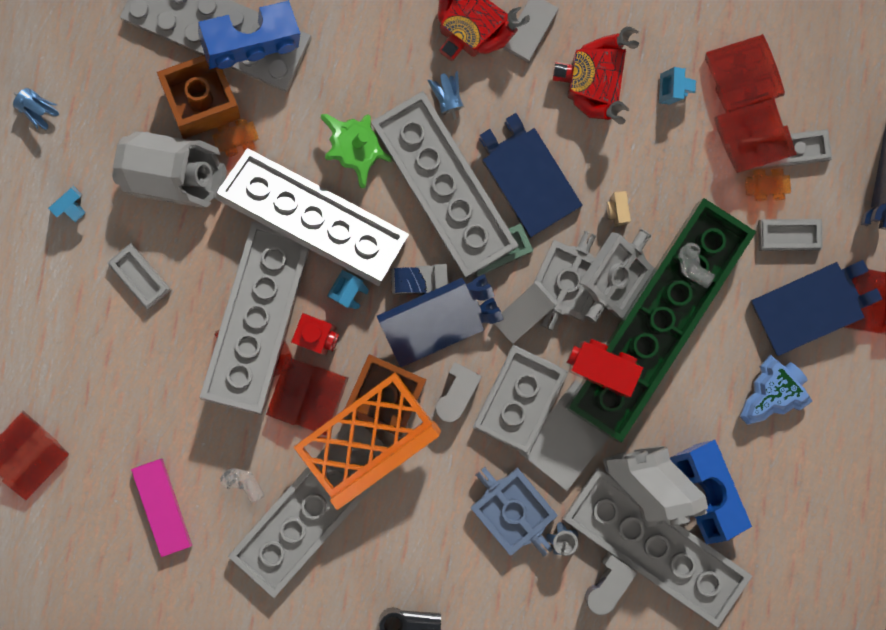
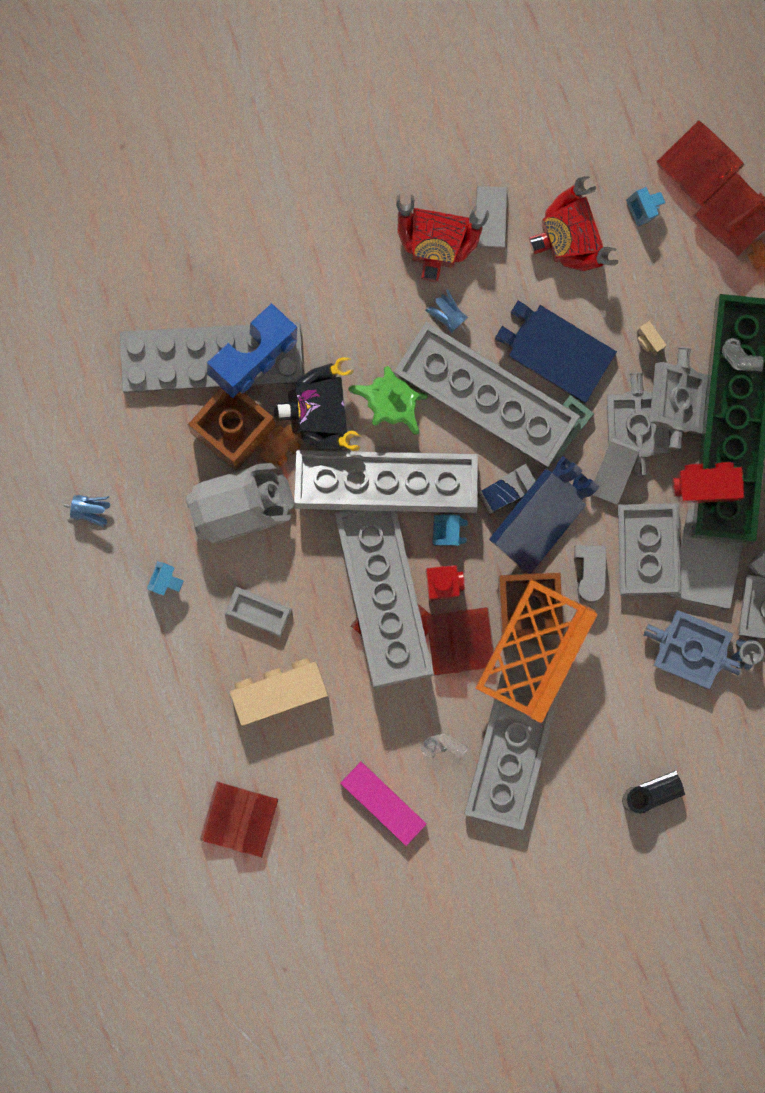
camera: 25 degrees left, 0 degrees up
none -> tan brick [229,658,328,726]
none -> black torso [274,357,361,451]

